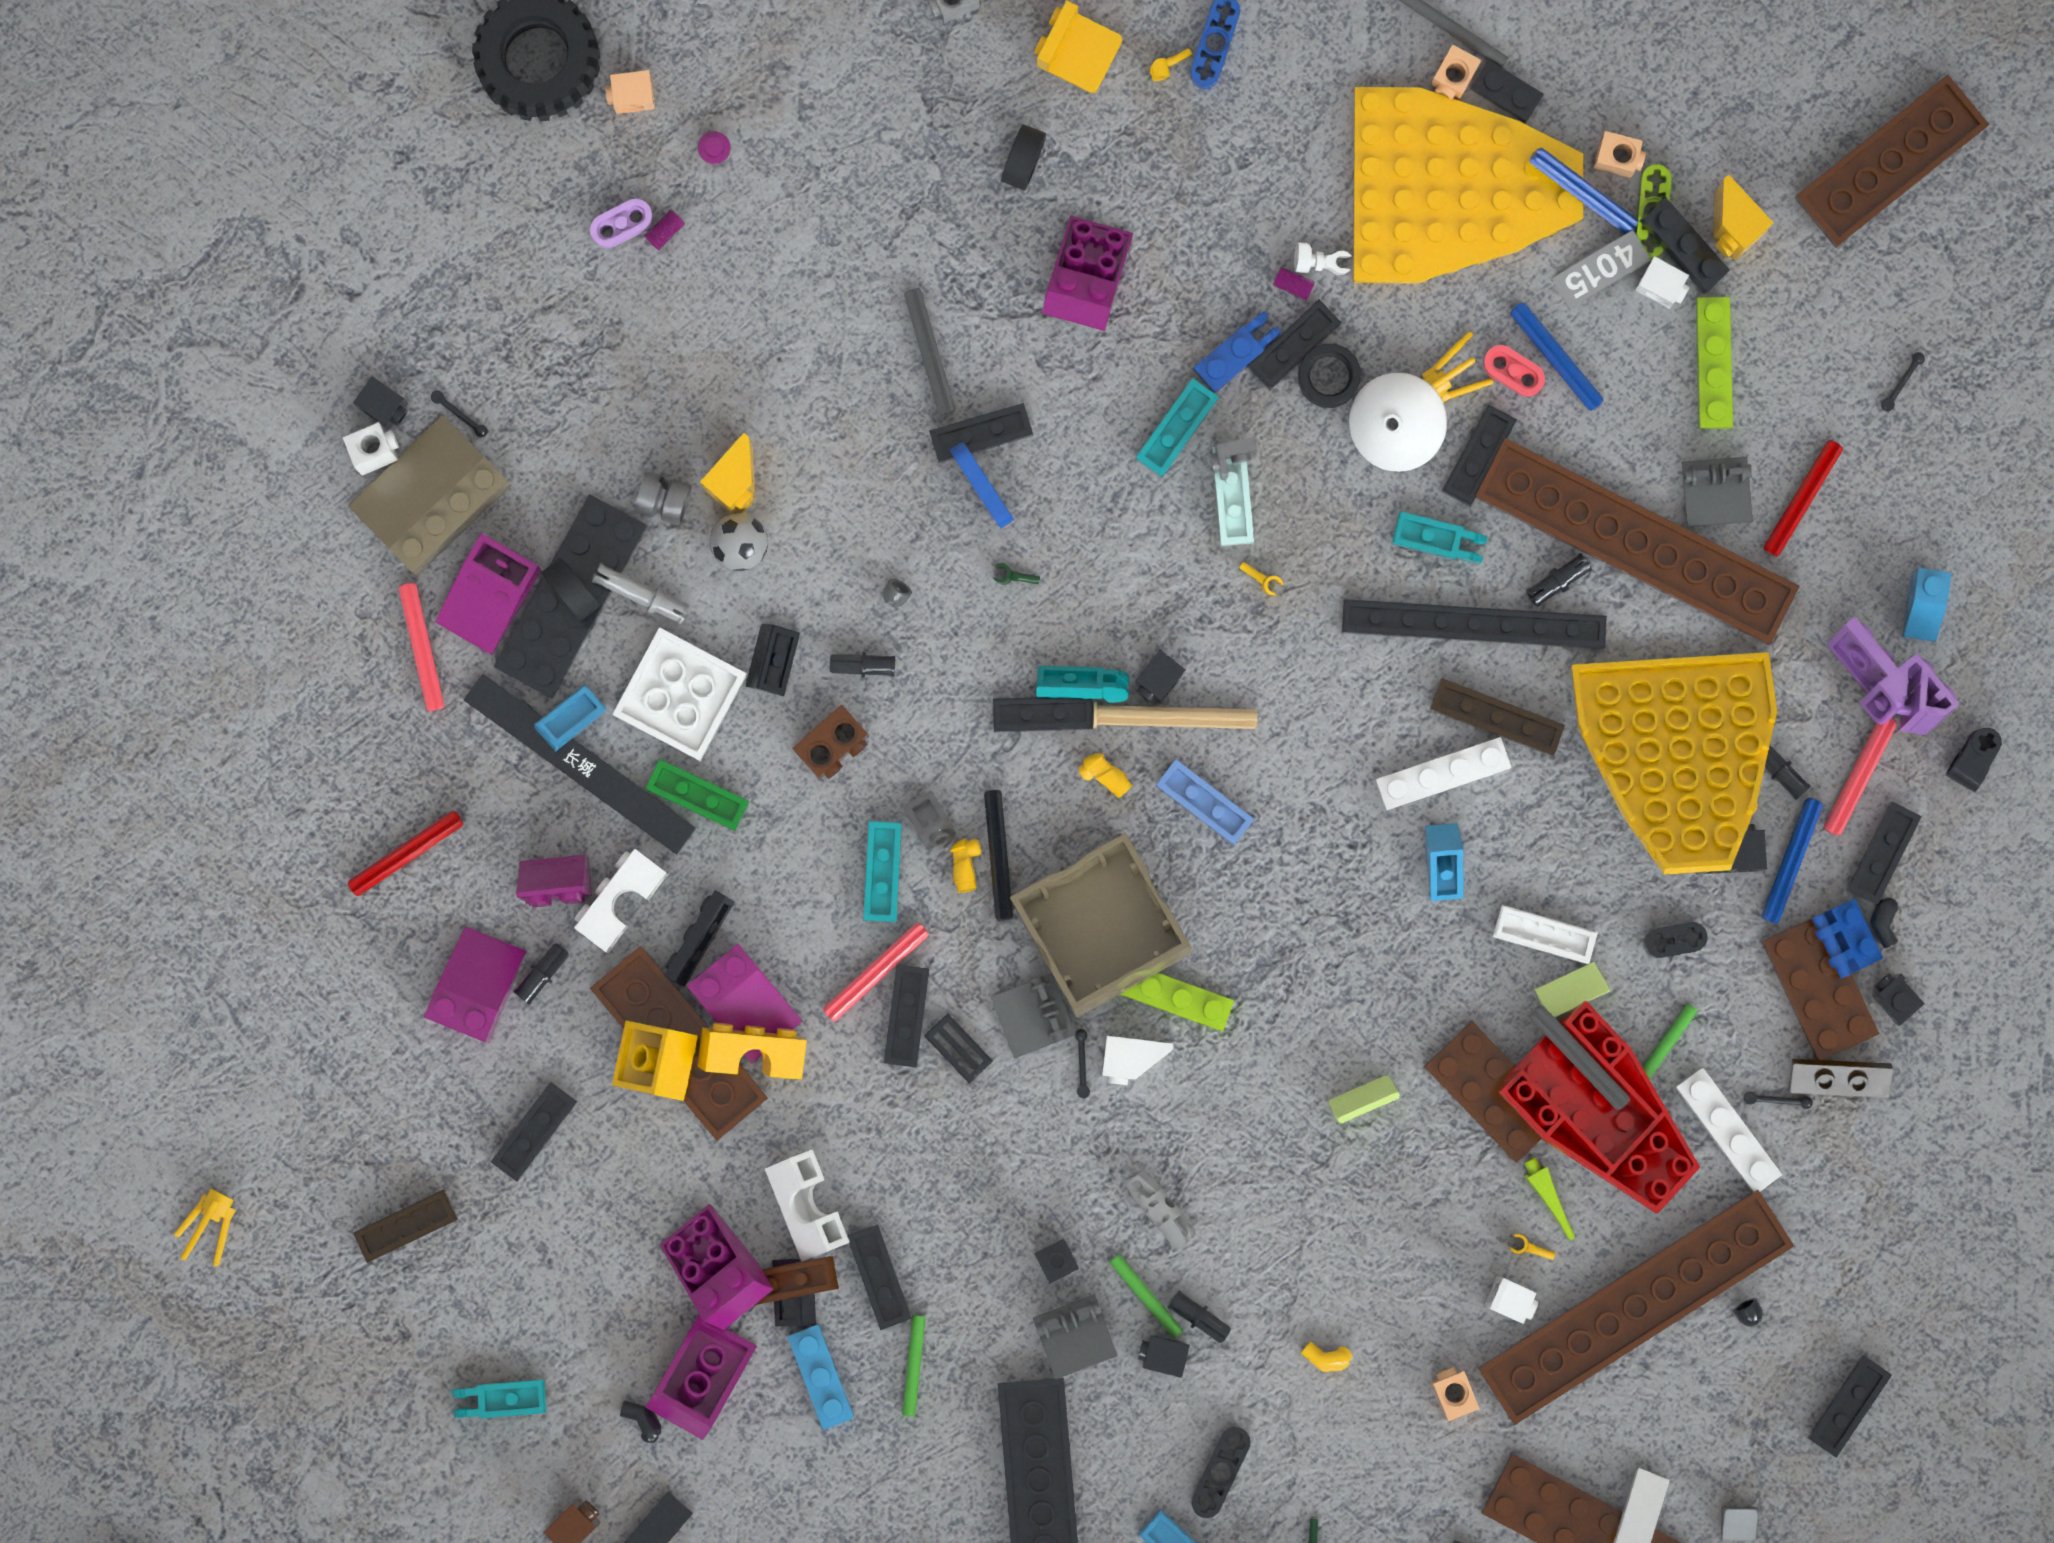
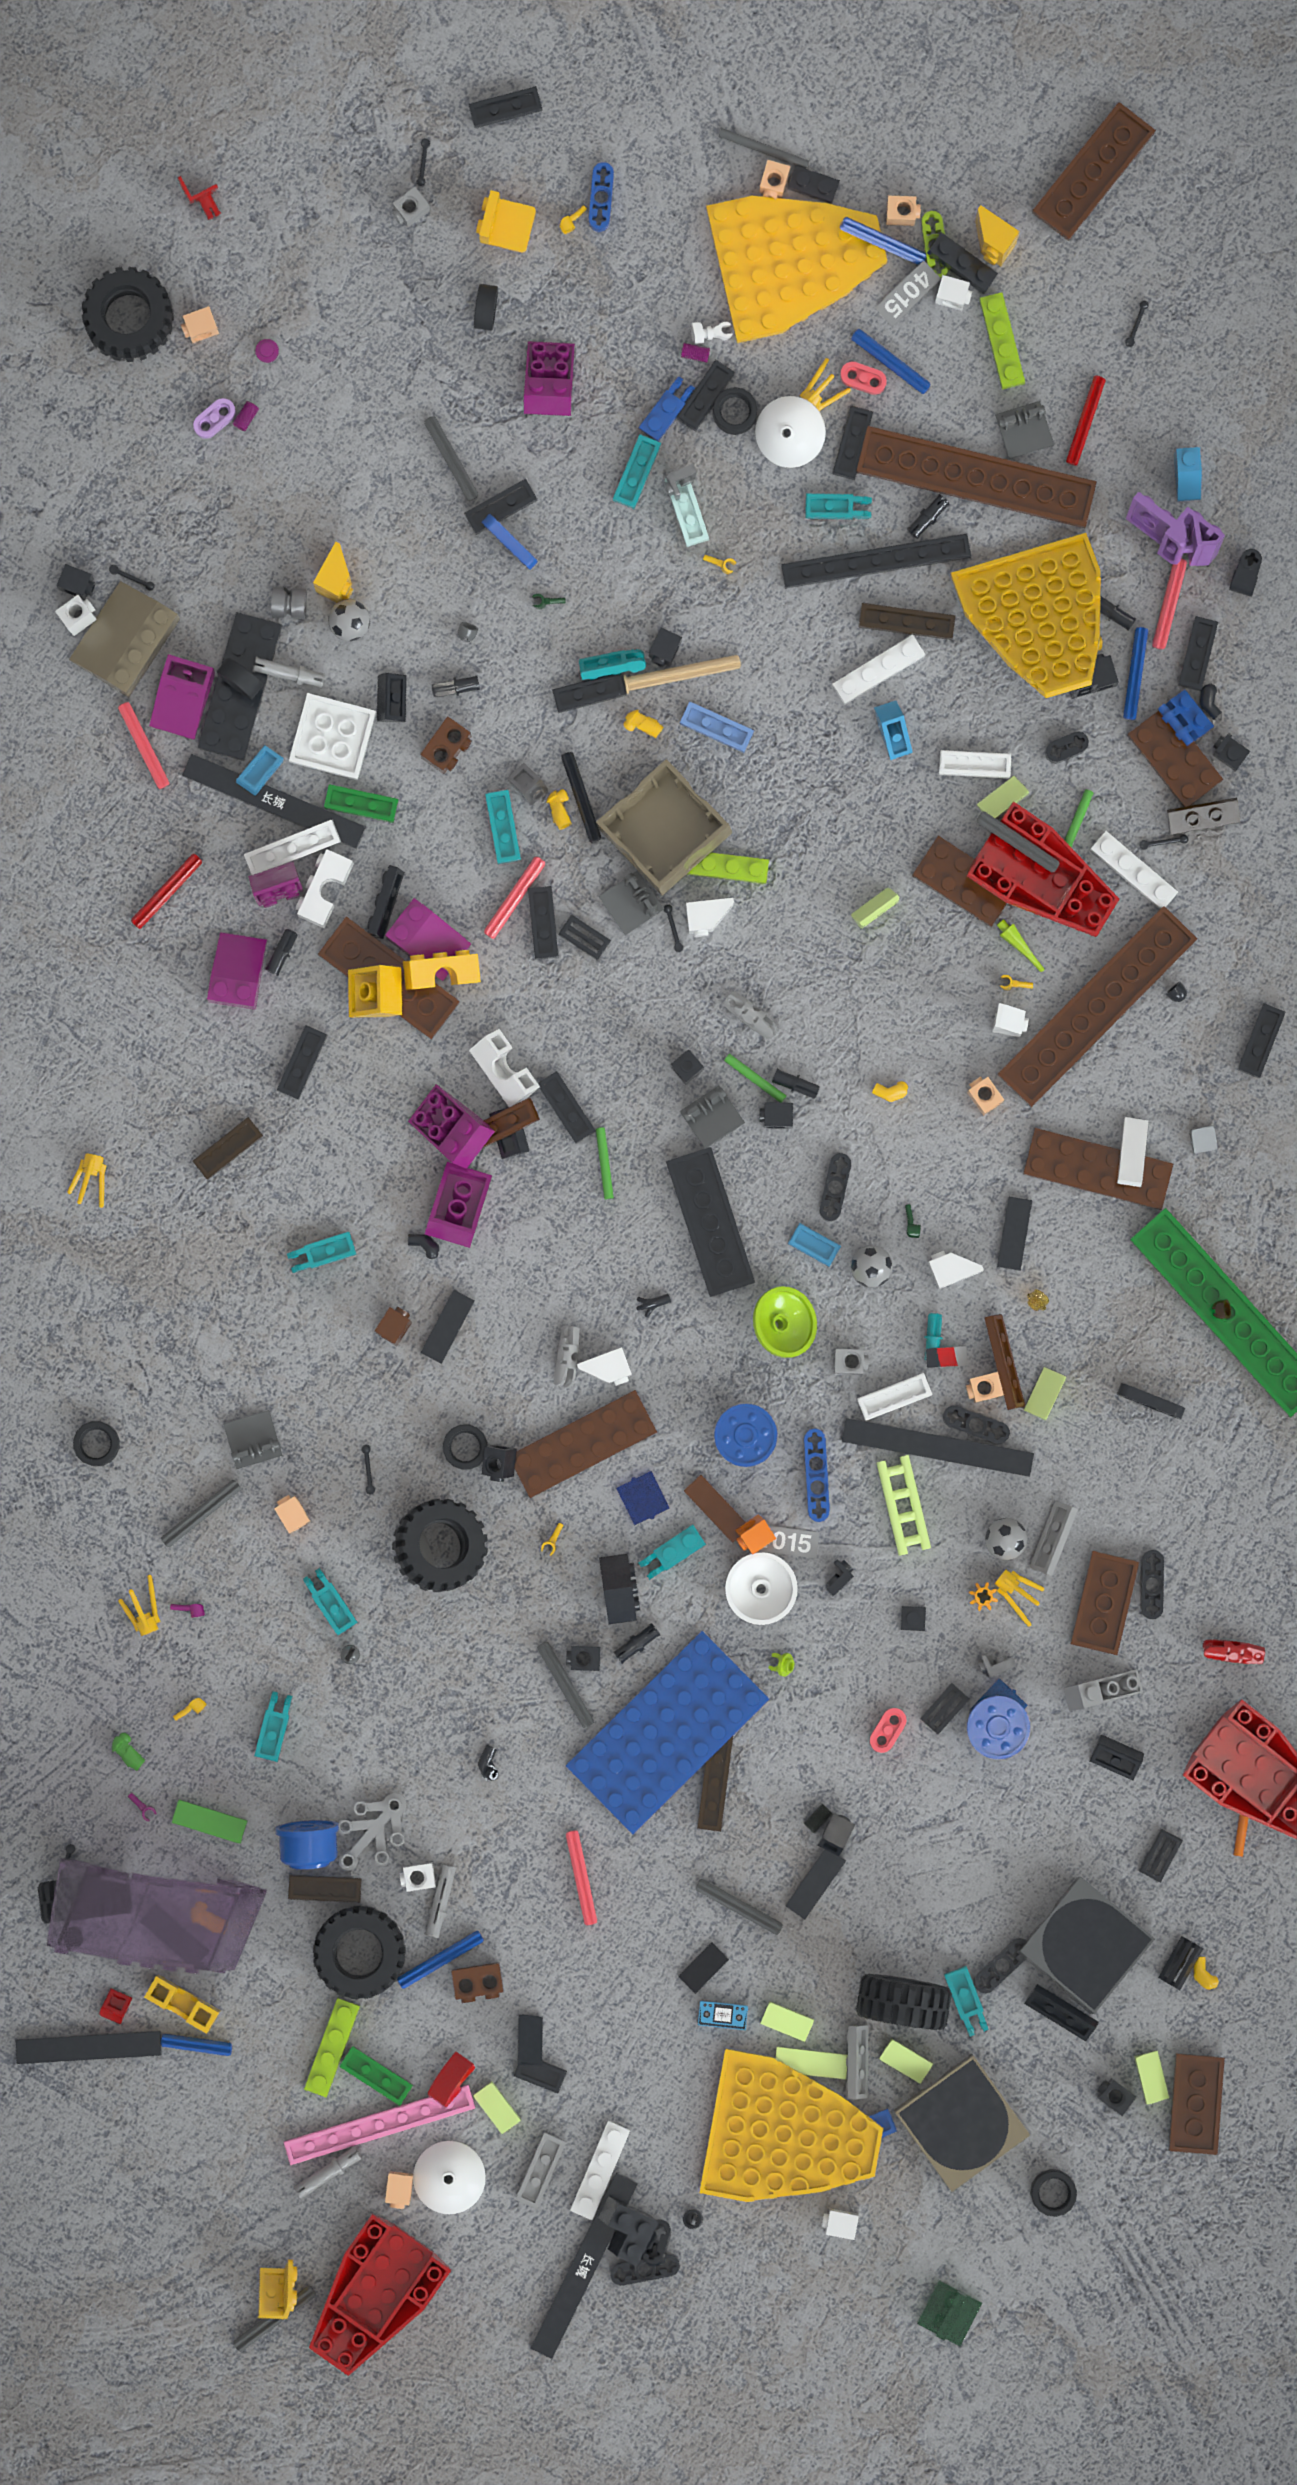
camera: 10 degrees left, 0 degrees up
dark azure plate [787,1324,855,1430] -> none
none -> white plate [244,820,341,875]

